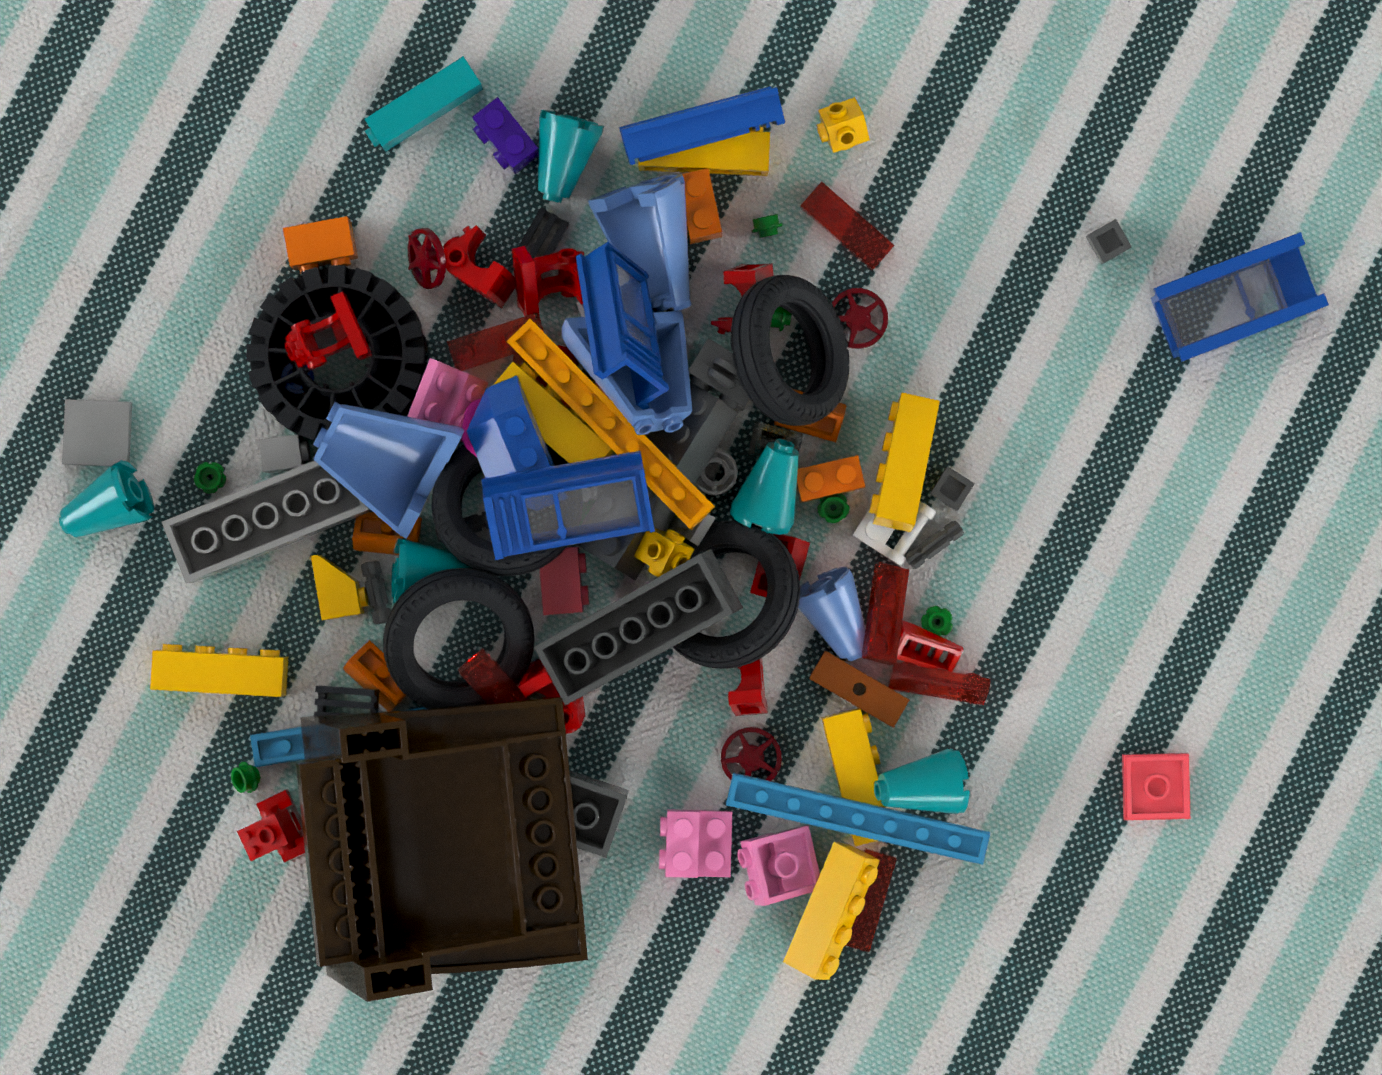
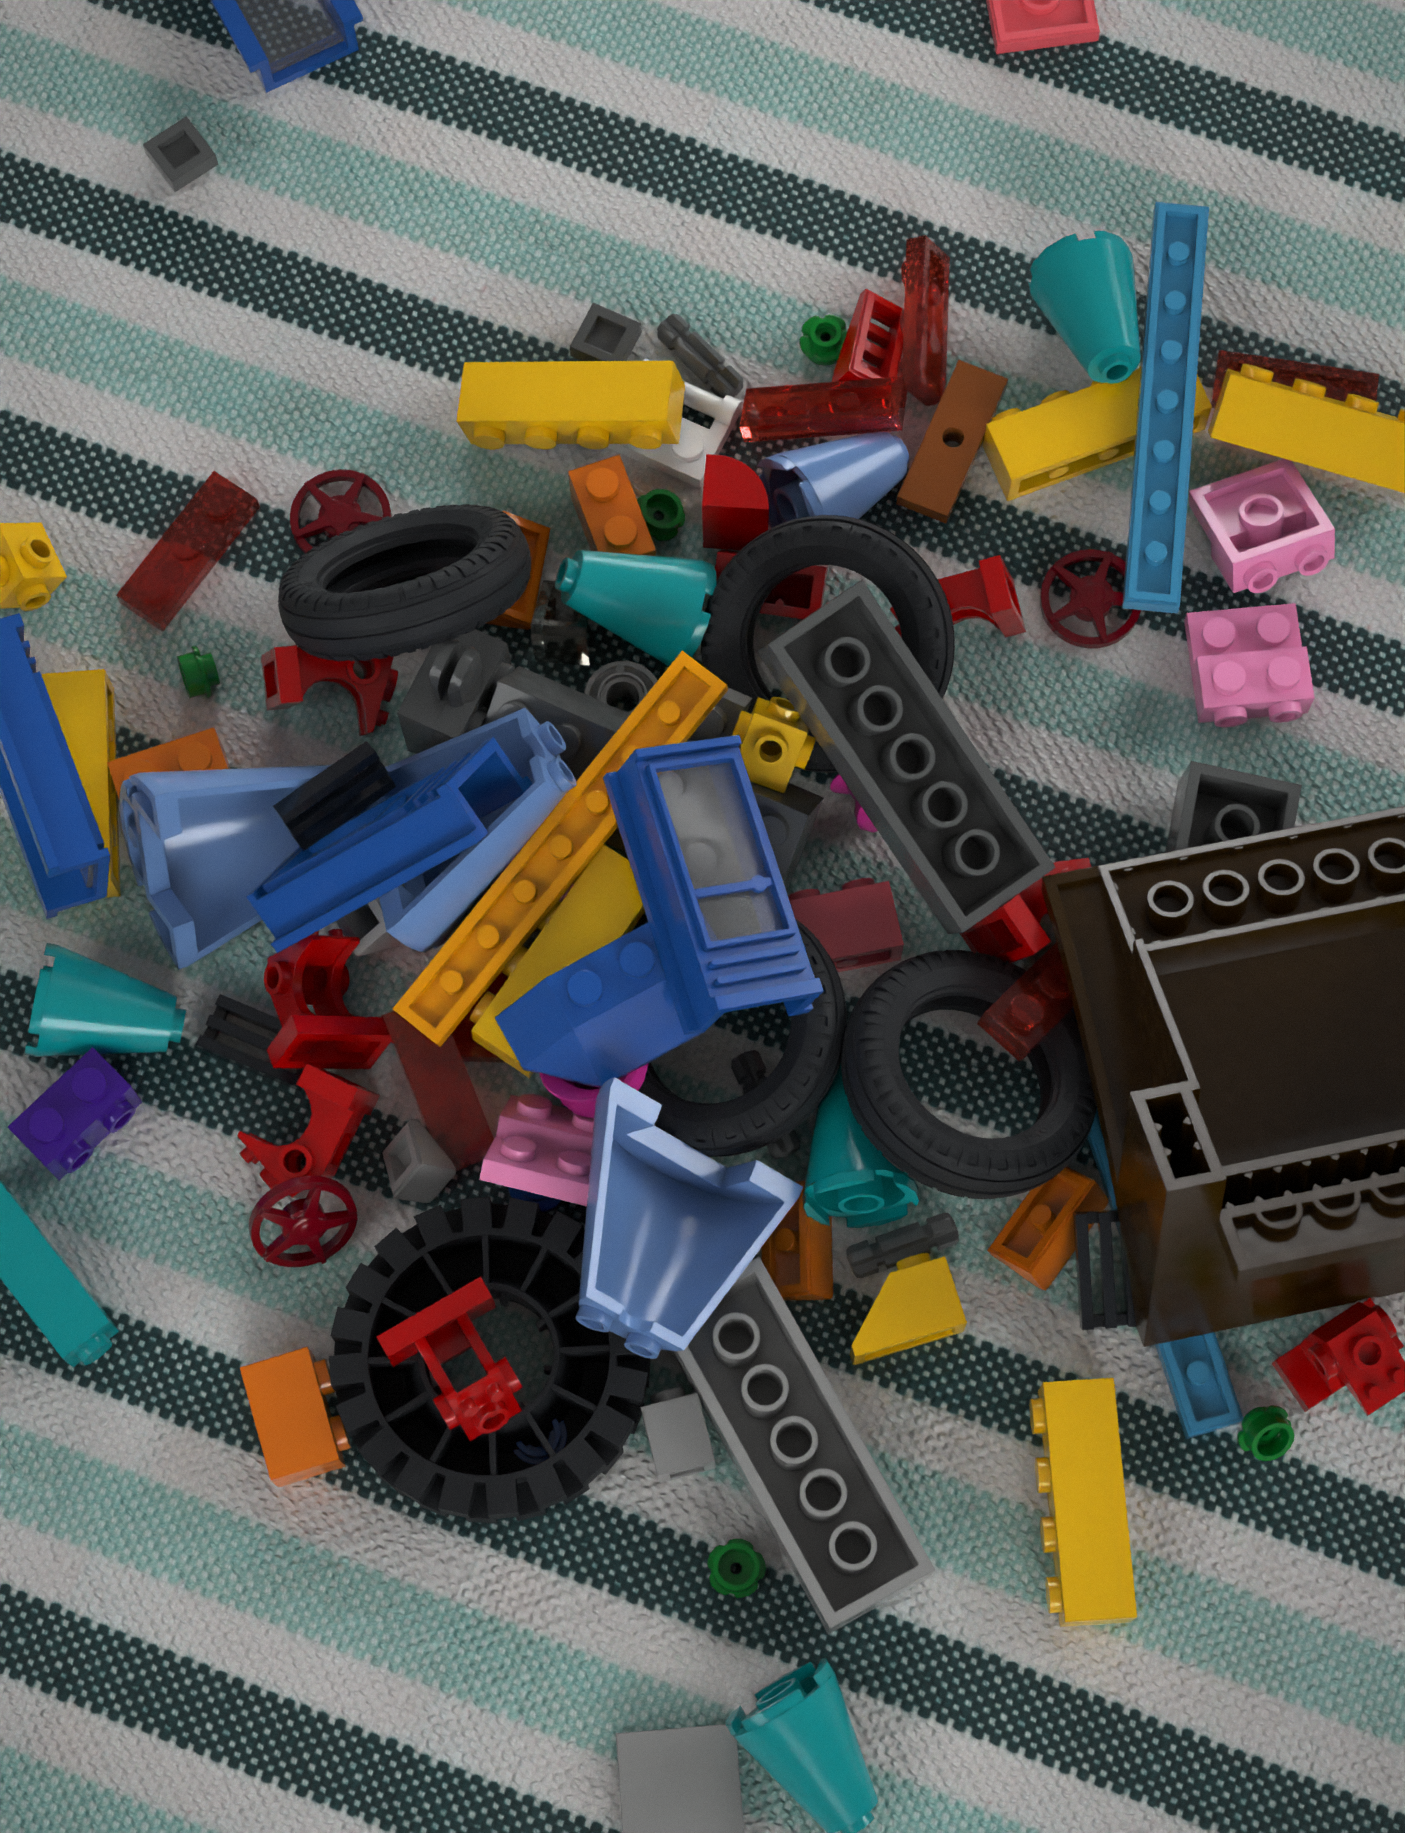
camera: 95 degrees left, 15 degrees down
none -> black tile [273,741,397,851]
none -> light grey slope [382,1119,456,1203]
none -> red brick [702,454,769,551]

